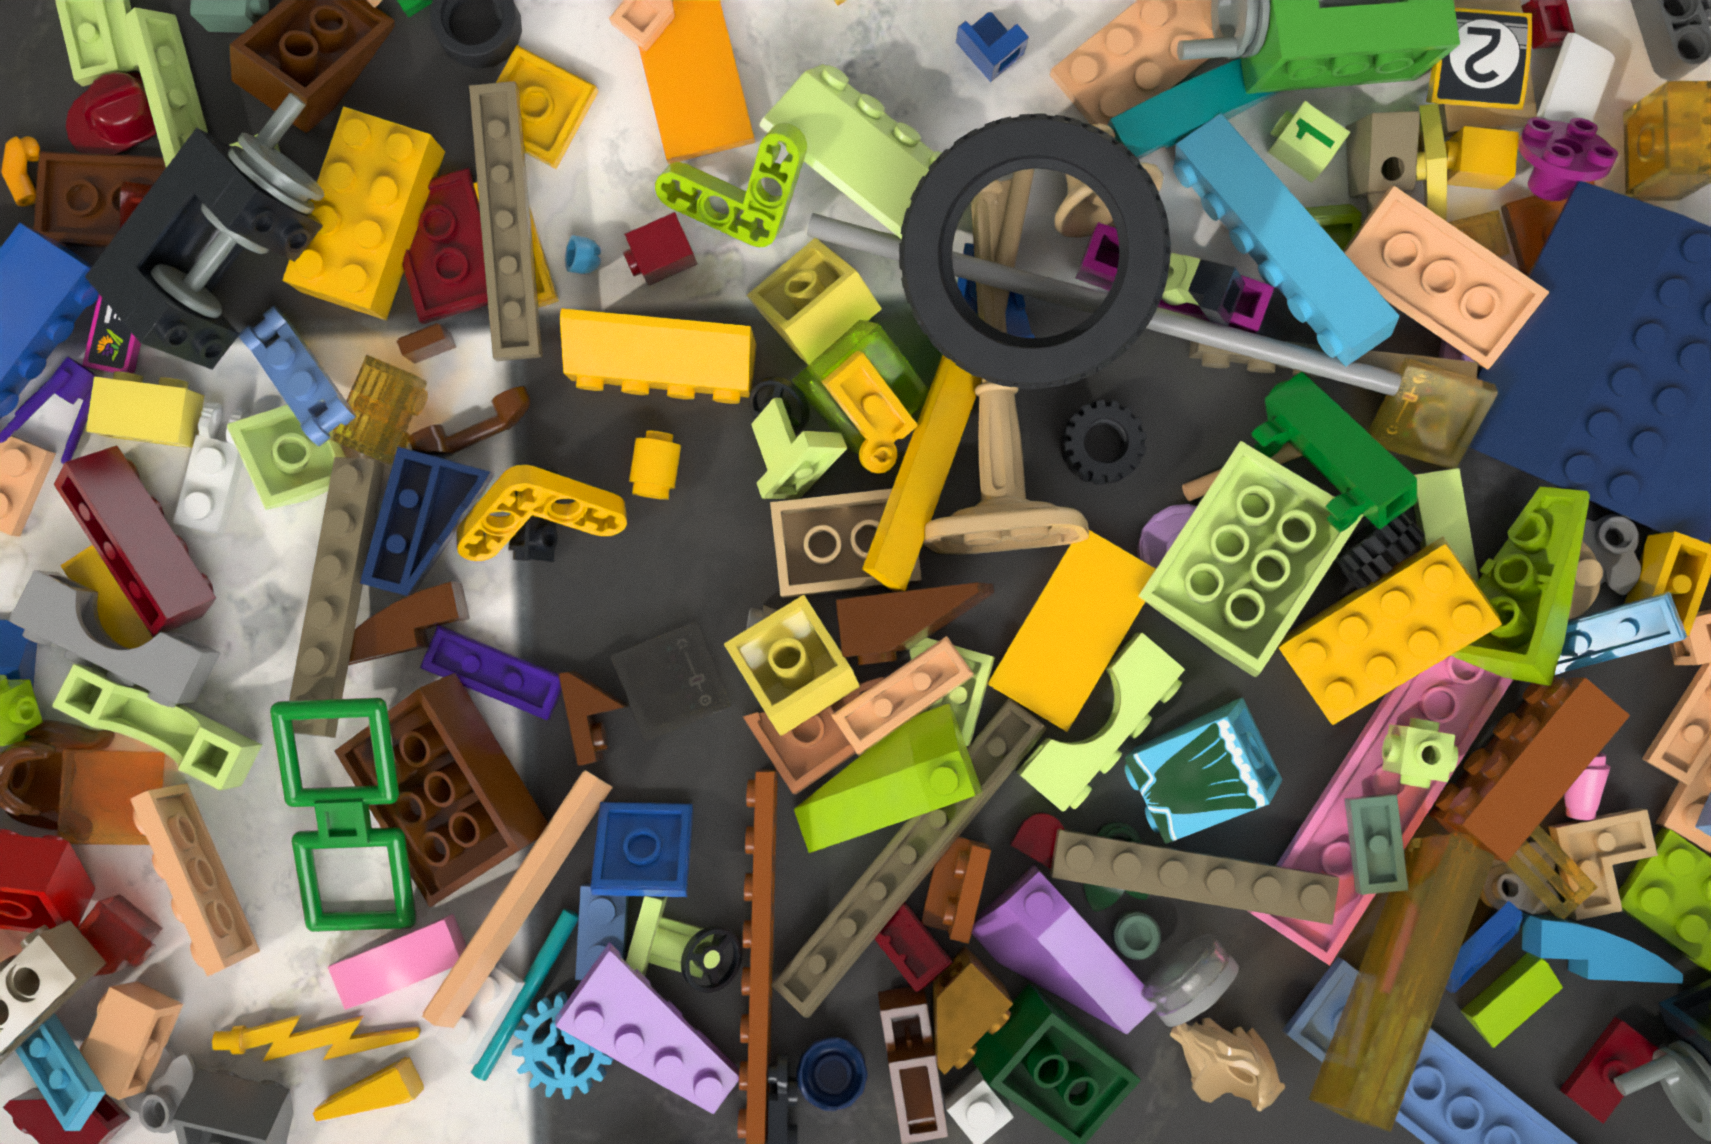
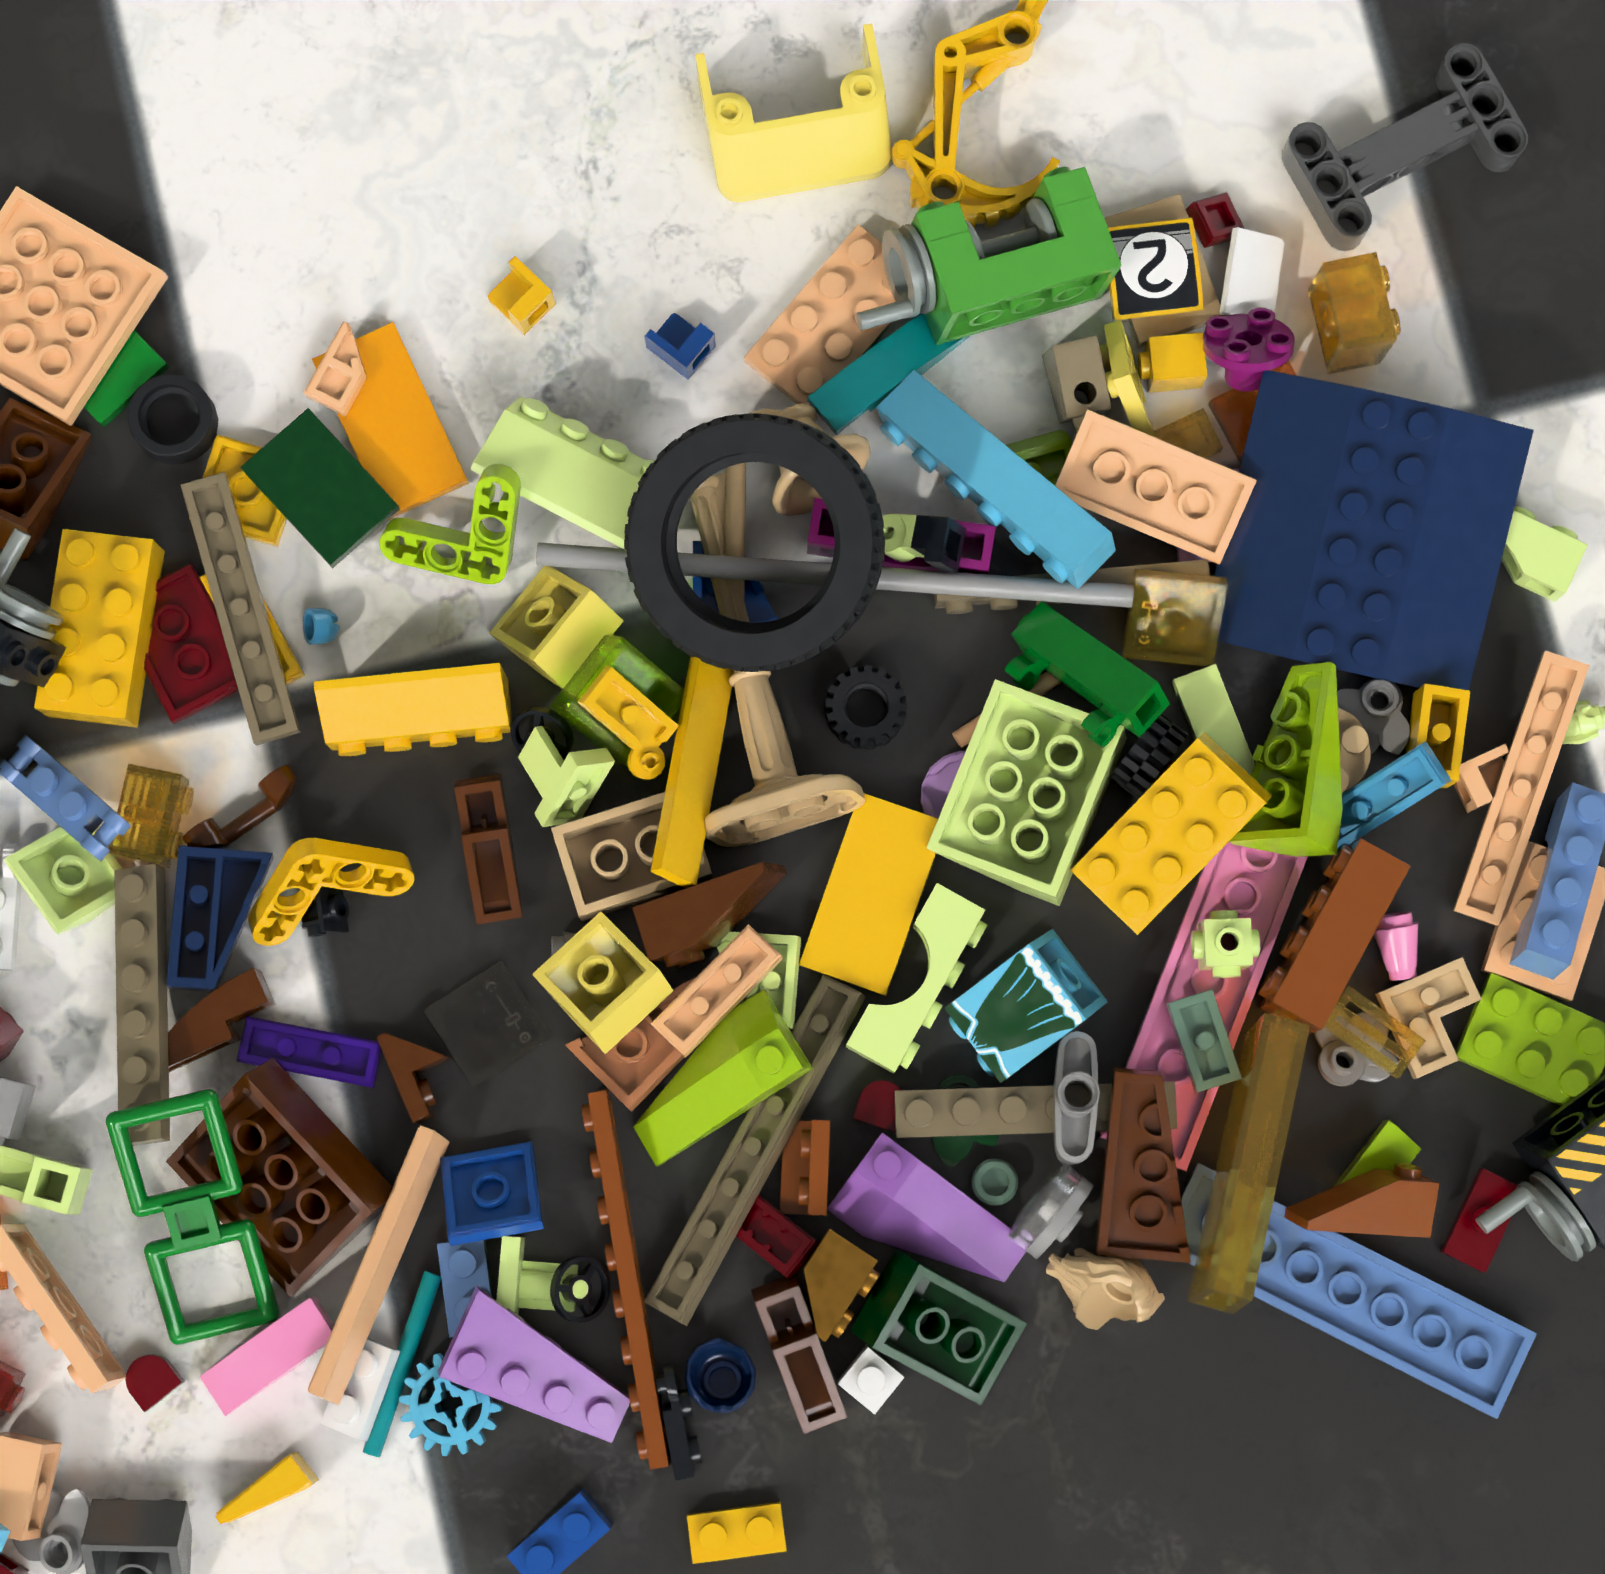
camera: 15 degrees left, 5 degrees down
yellow piece [212,1014,421,1062] -> none
reddish brown tile [397,323,456,364] -> none
dark red brick [622,212,698,286] -> none
yellow brick [629,431,681,500] -> none
yellowish green brick [1268,101,1350,183] -> none
blue tile [1438,901,1523,993] -> none
dark azure slope [1522,913,1683,983] -> none
none -> dark red tile [125,1354,185,1412]
none -> dark green tile [240,408,400,569]
none -> reddish brown slope [454,774,523,925]
none -> light grey connector [1053,1031,1100,1165]
none -> reddish brown wing [1096,1067,1191,1263]
none -> dark orange slope [1284,1163,1439,1238]

